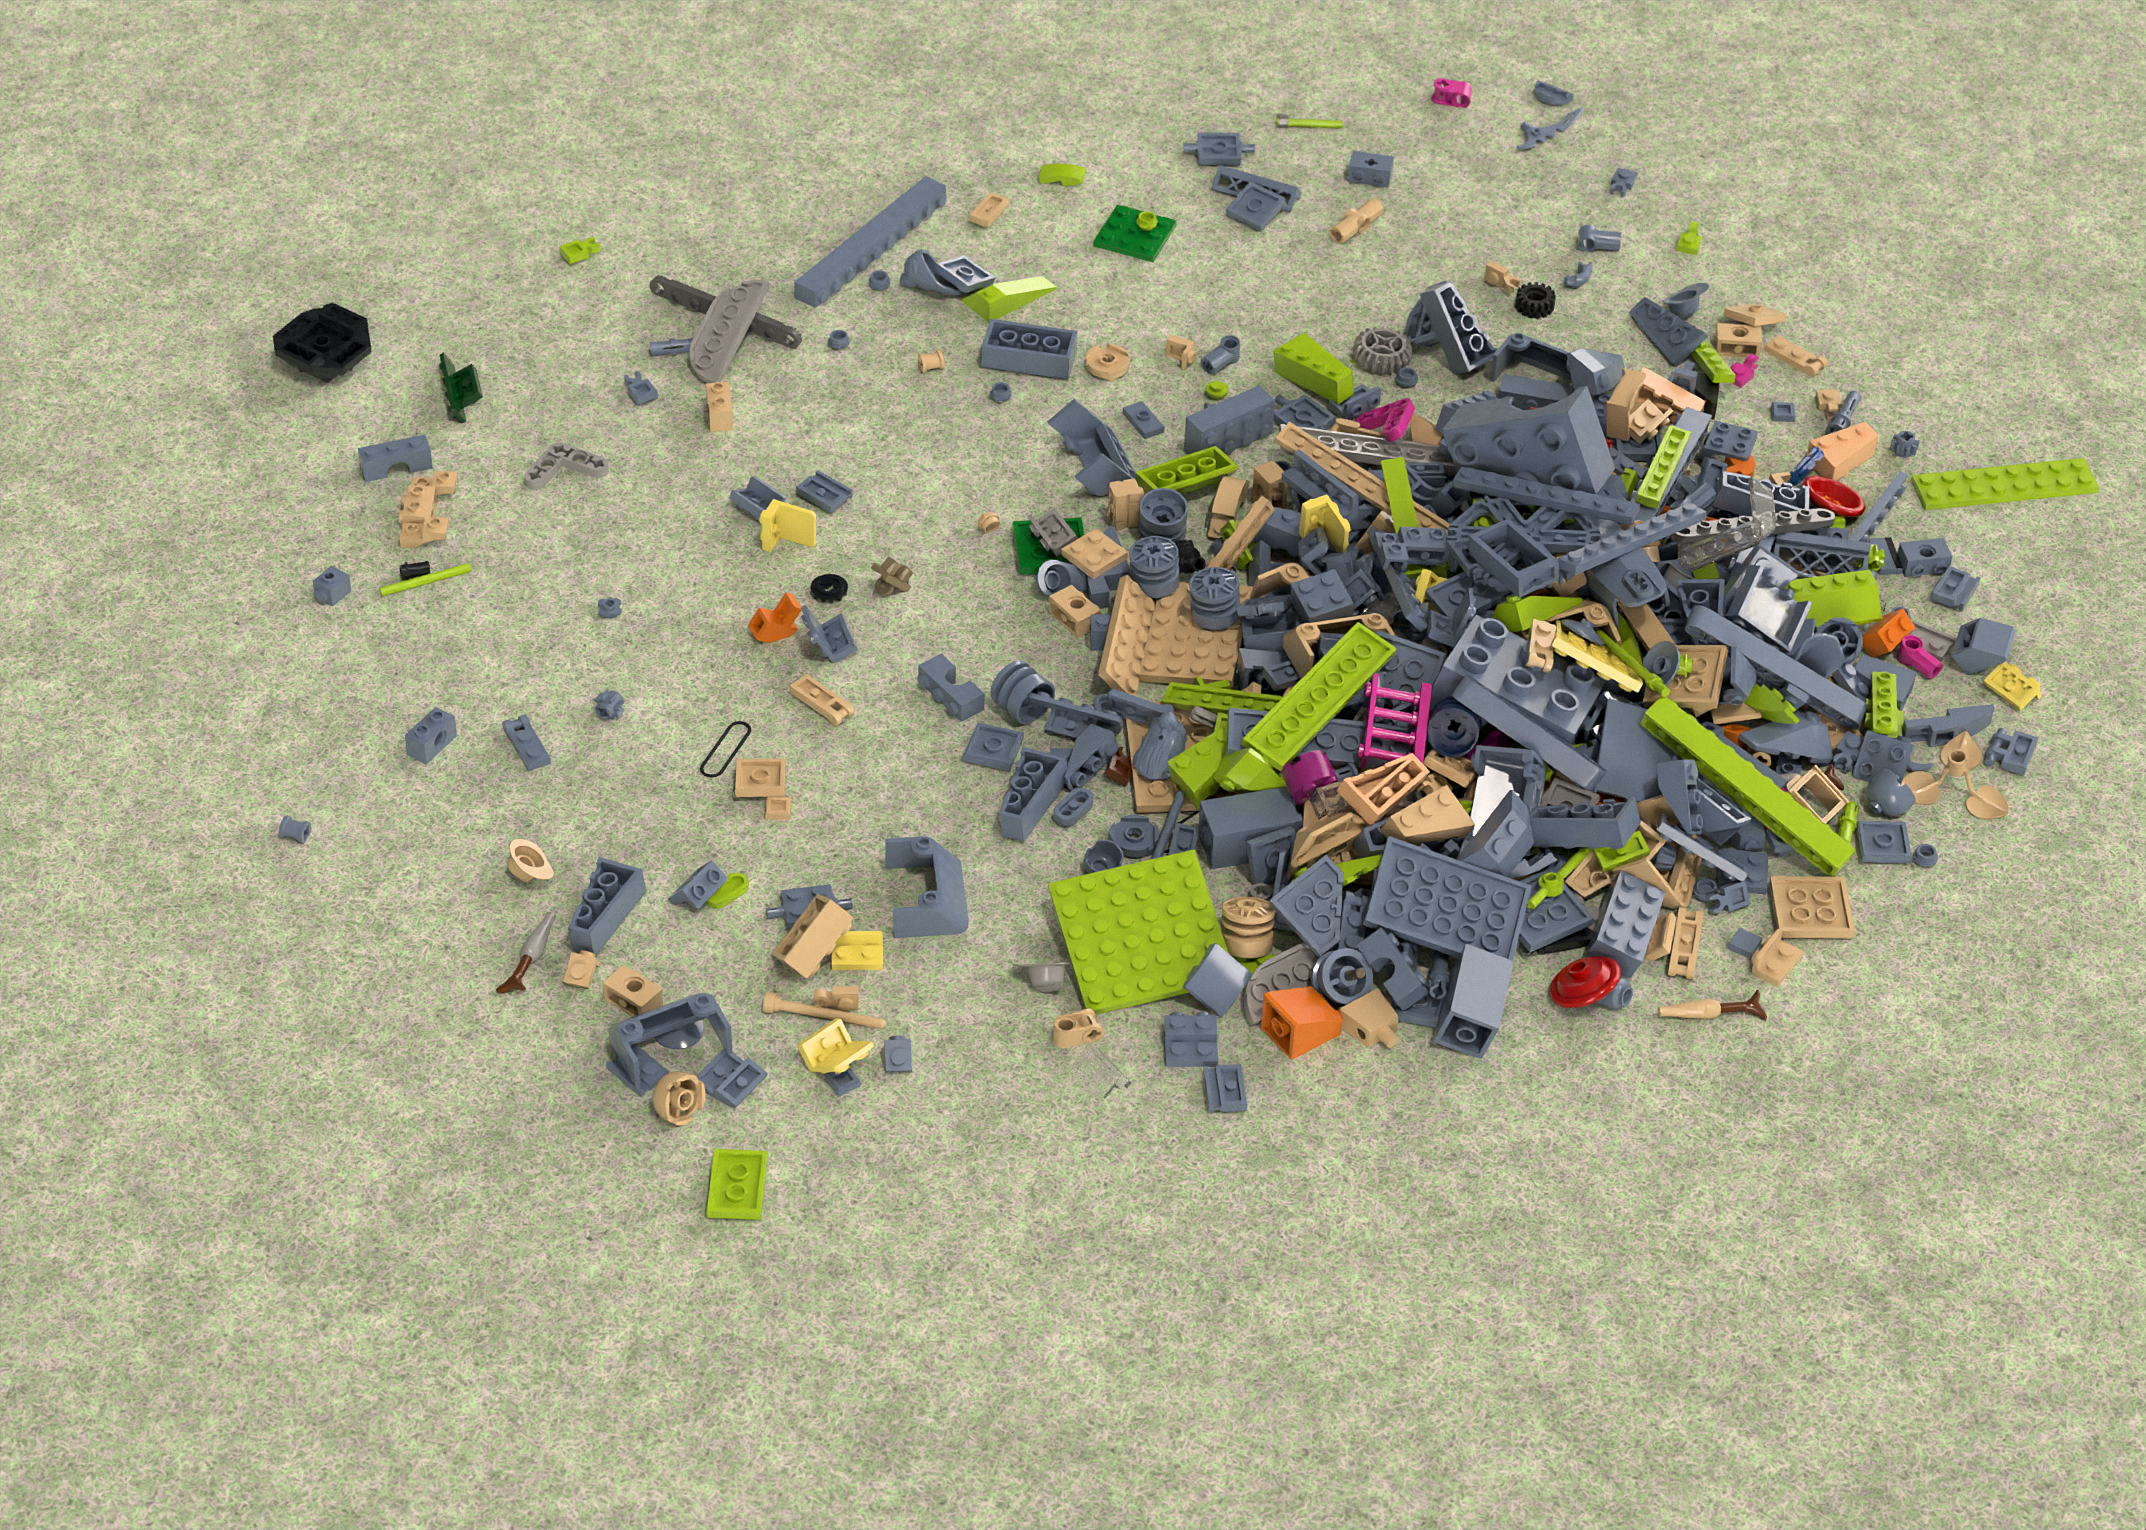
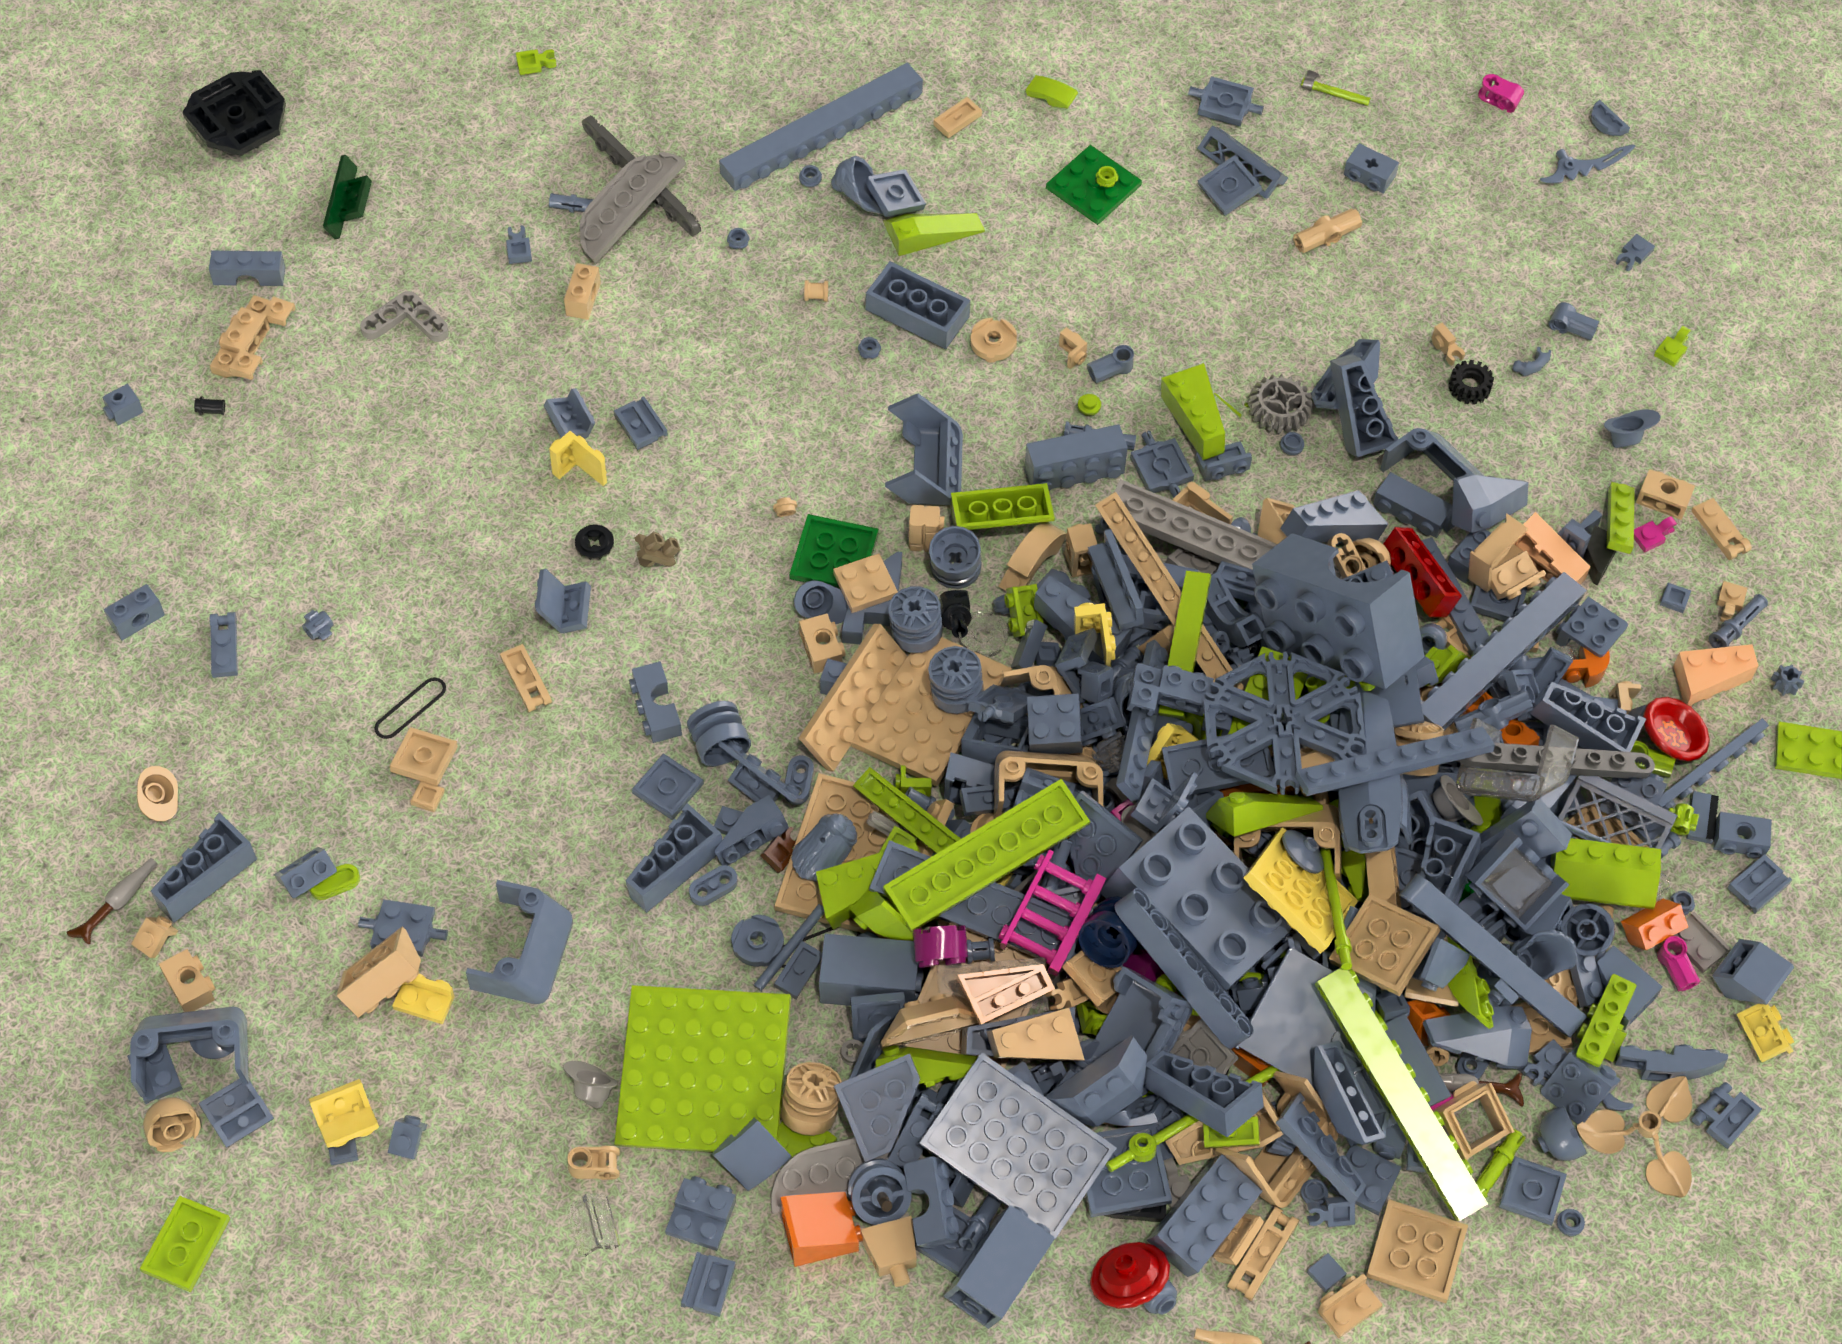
camera: 20 degrees right, 15 degrees up
lime bar [379,563,472,597] -> none
sand blue plate [598,598,622,619] -> none
orange brick [747,592,802,643] -> none
tan piece [763,992,886,1029] -> none
tan plate [814,986,859,1012] -> none
light grey bracket [1028,507,1078,556] -> none
sand blue hair [1083,840,1124,874] -> none
sand blue plate [1108,688,1174,726] -> none
sand blue plate [1123,401,1165,439] -> none
tan plate [1207,496,1275,570] -> none
dark pink beam [1355,398,1415,442] -> none
sand blue plate [1453,467,1640,525] -> none
sand blue window [1469,518,1559,597] -> none
tan plate [1525,619,1556,673] -> none
sand blue wing [1629,297,1708,366] -> none
lime plate [1635,425,1691,509] -> none
sand blue dish [1642,641,1680,685] -> none
sand blue slope [1656,760,1703,835] -> none
lime plate [1677,653,1692,677] -> none
tan plate [1723,303,1786,327] -> none
blue axle [1789,446,1824,486] -> none

